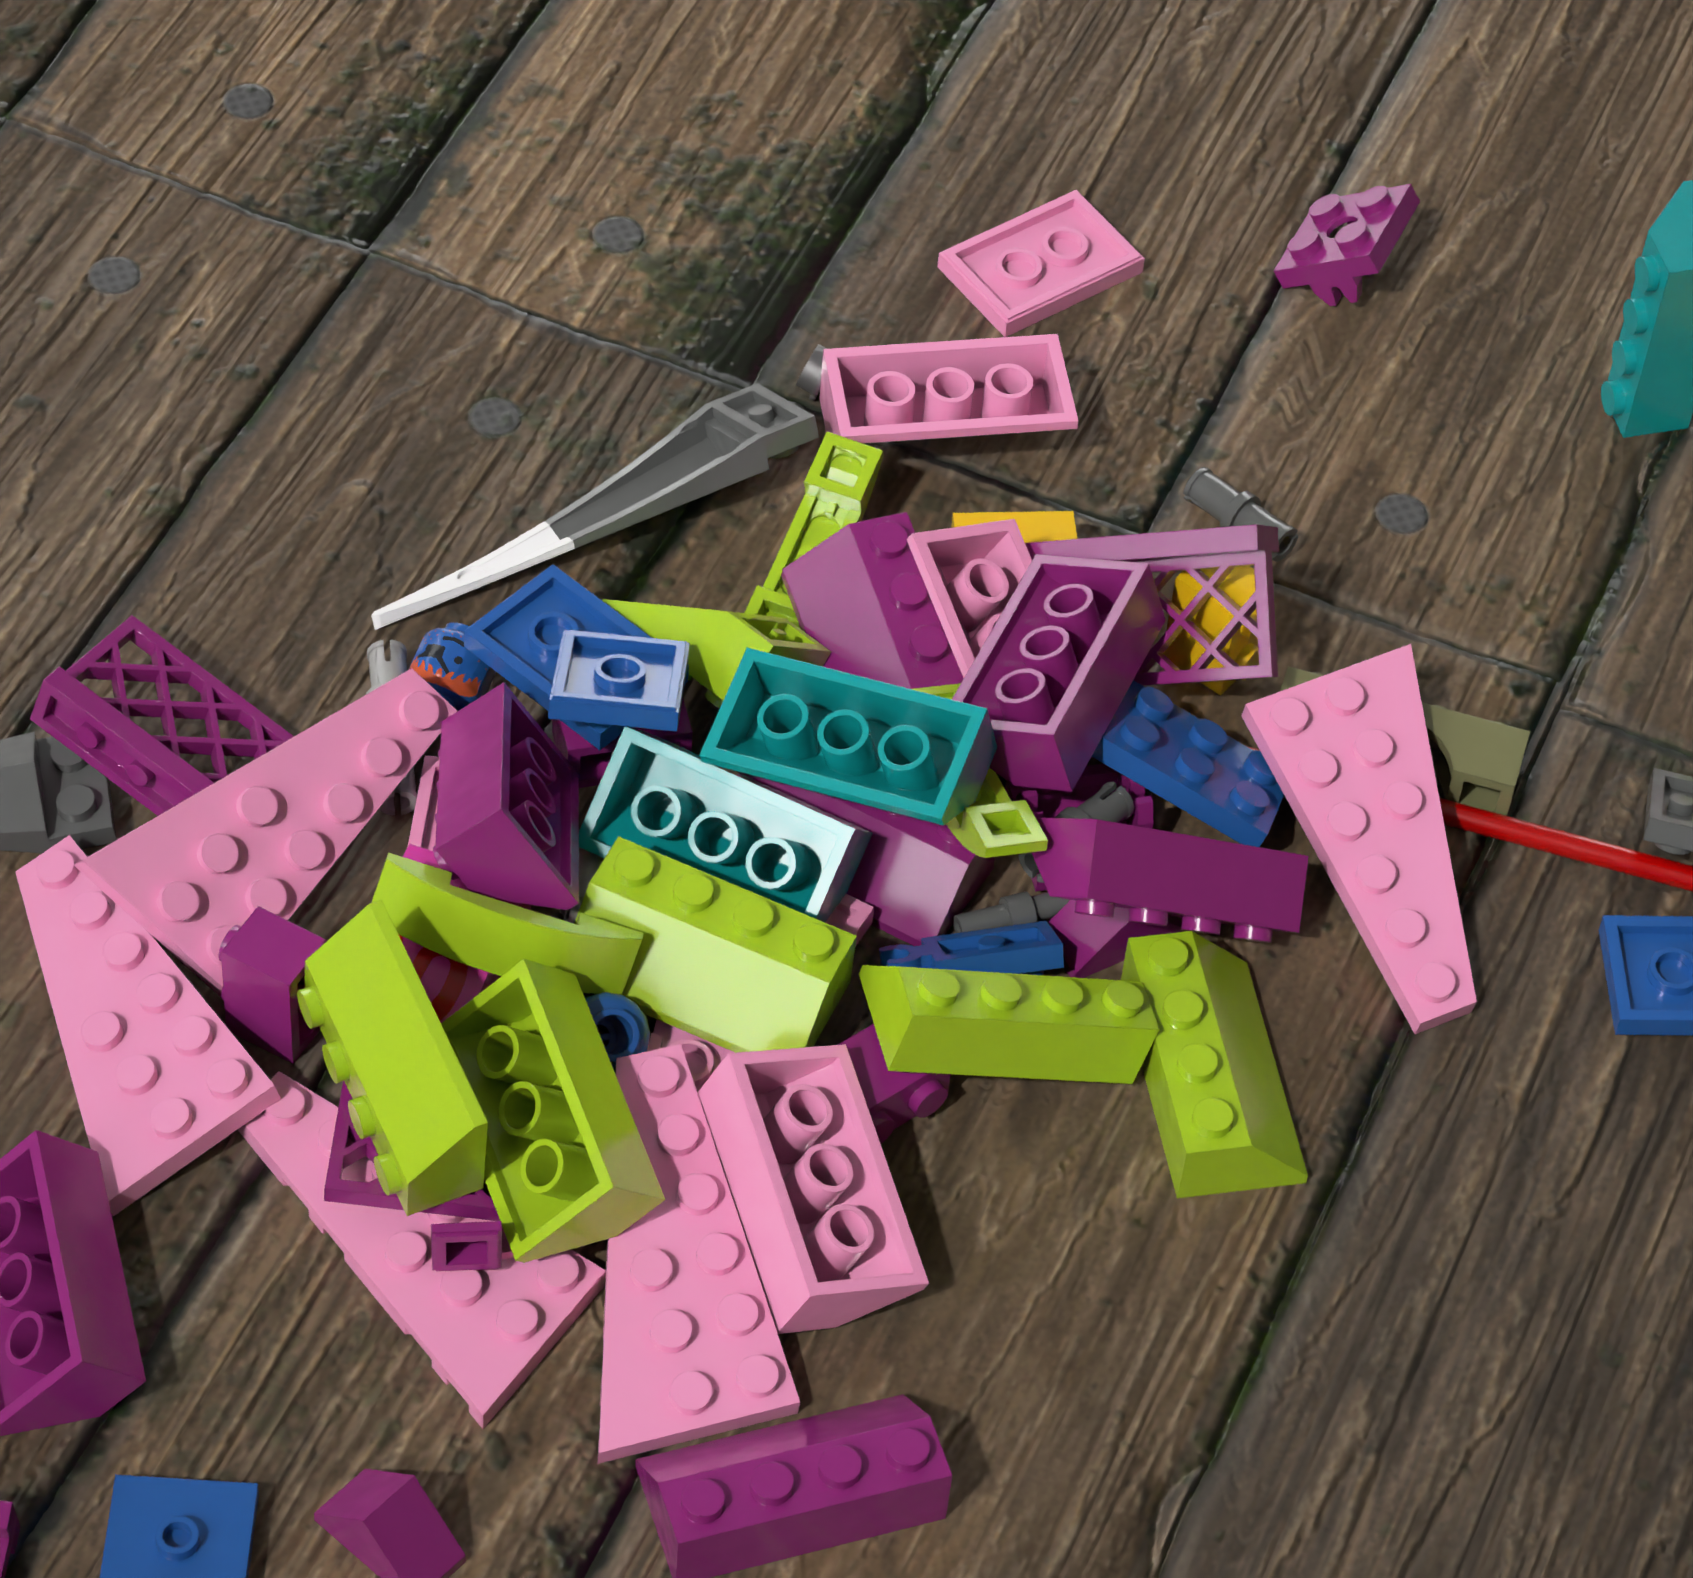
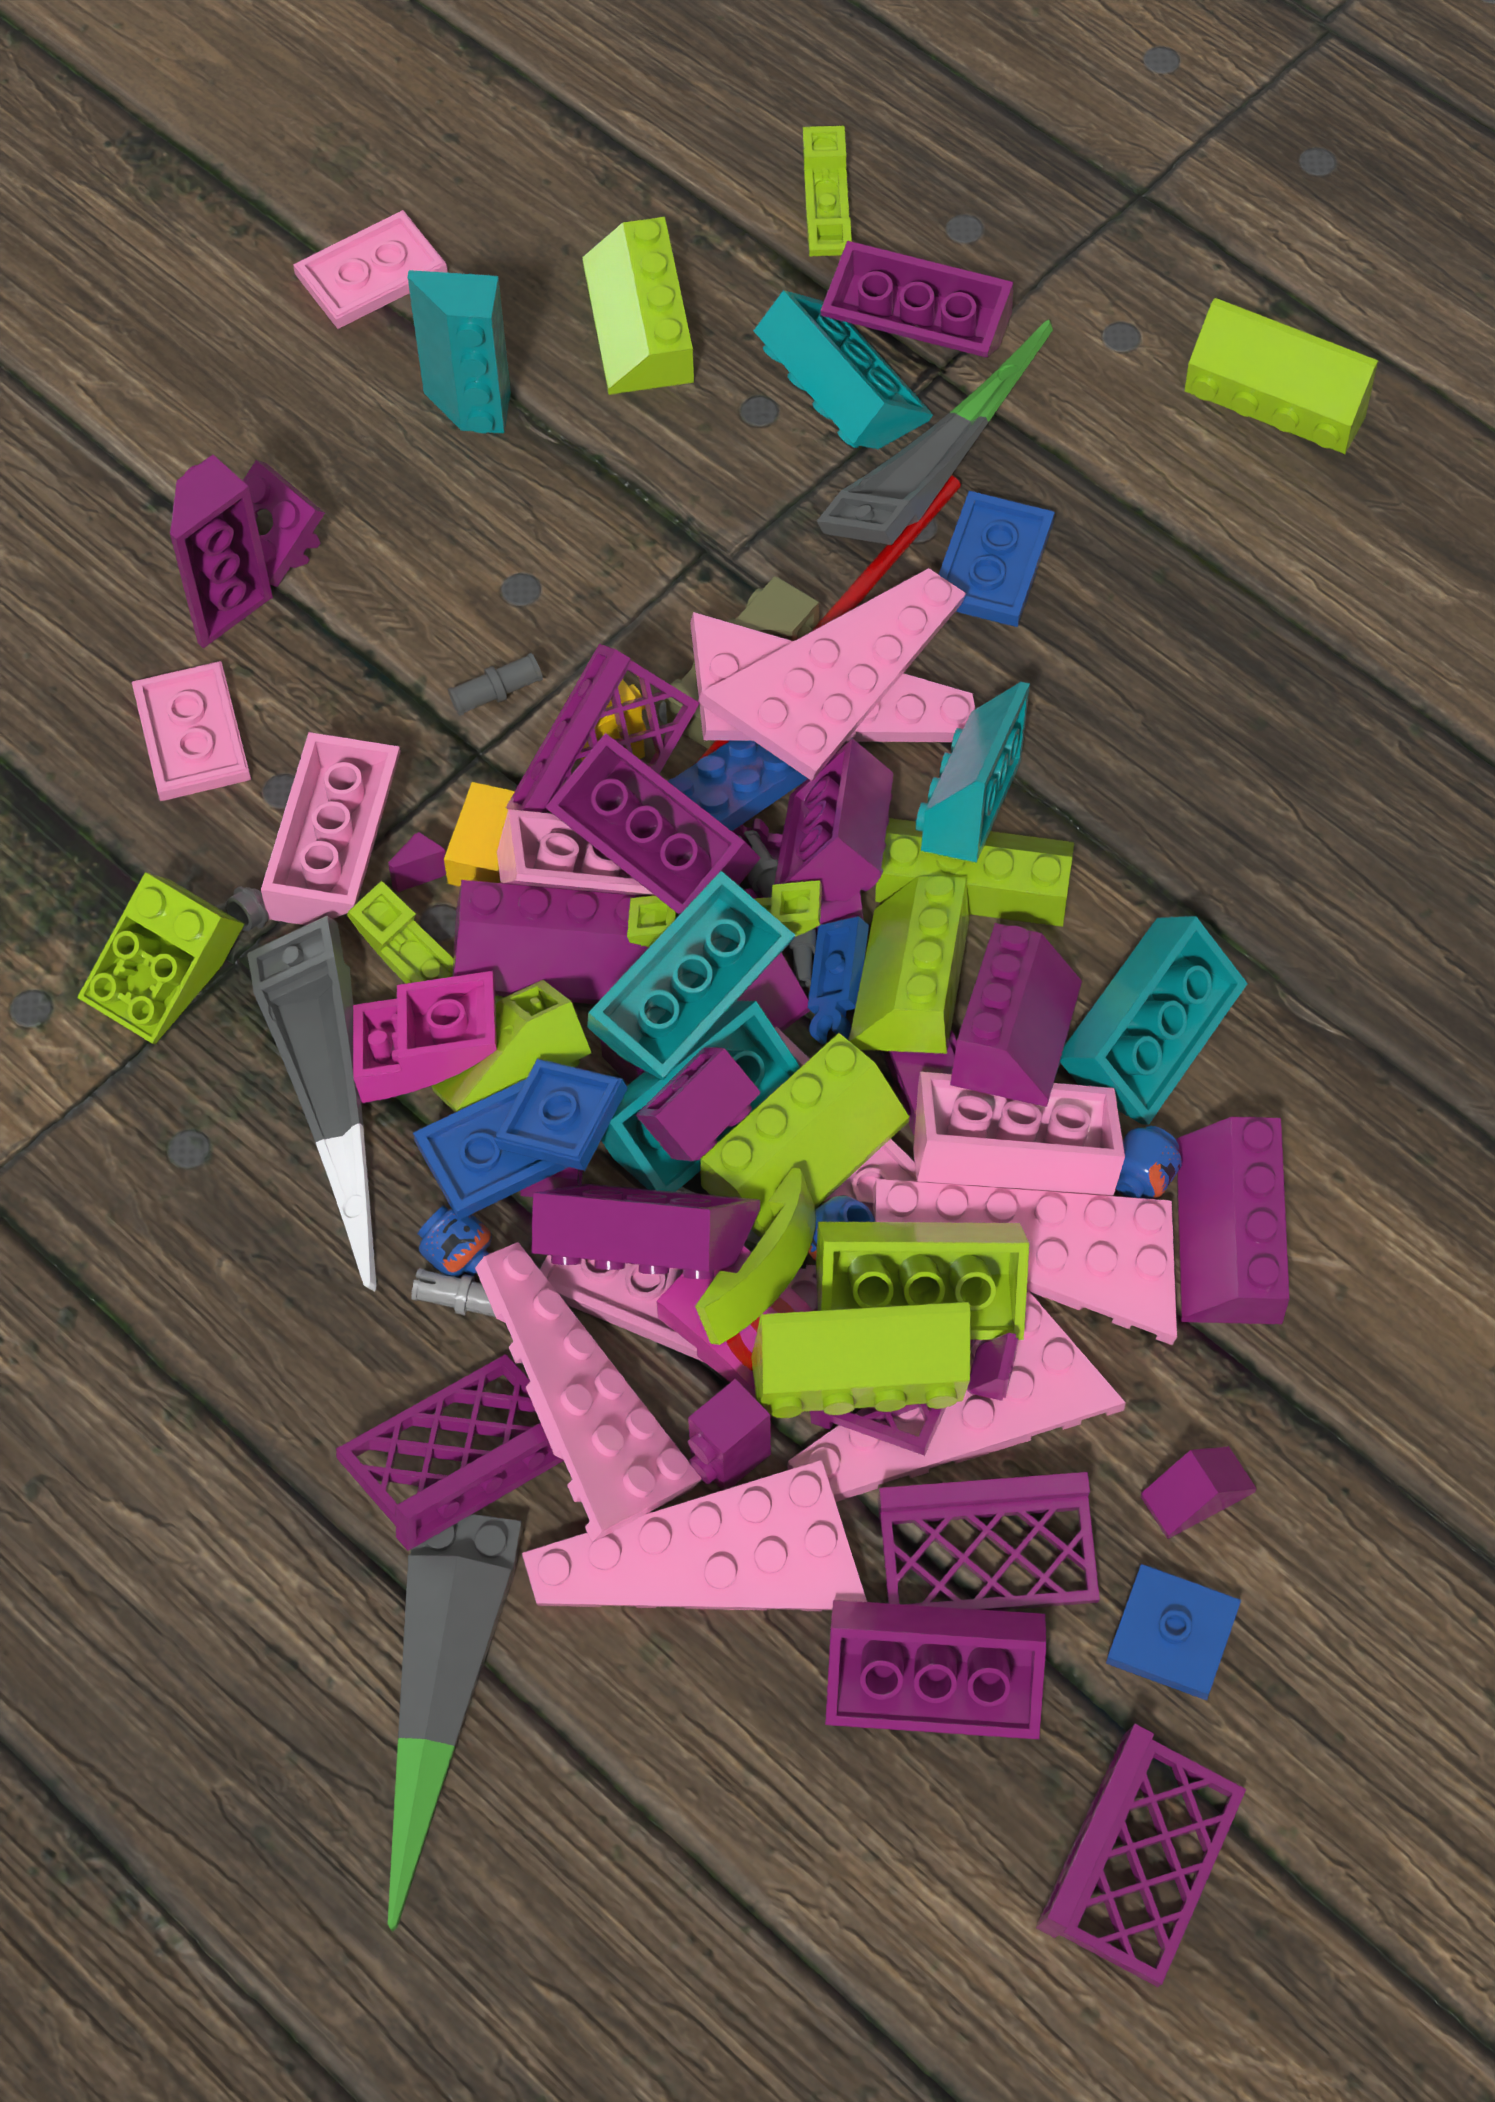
camera: 65 degrees left, 10 degrees up
none -> lime slope [77,872,244,1044]
none -> magenta slope [170,454,273,649]
none -> dark pink slope [353,971,497,1103]
none -> magenta slope [388,832,446,892]
none -> magenta brick [636,1047,761,1161]
none -> bright pink wing [698,568,966,781]
none -> magenta fence [877,1472,1100,1611]
none -> teal slope [916,682,1030,863]
none -> magenta slope [950,923,1082,1107]
none -> teal slope [1060,916,1248,1125]
none -> blue head [1116,1126,1182,1199]

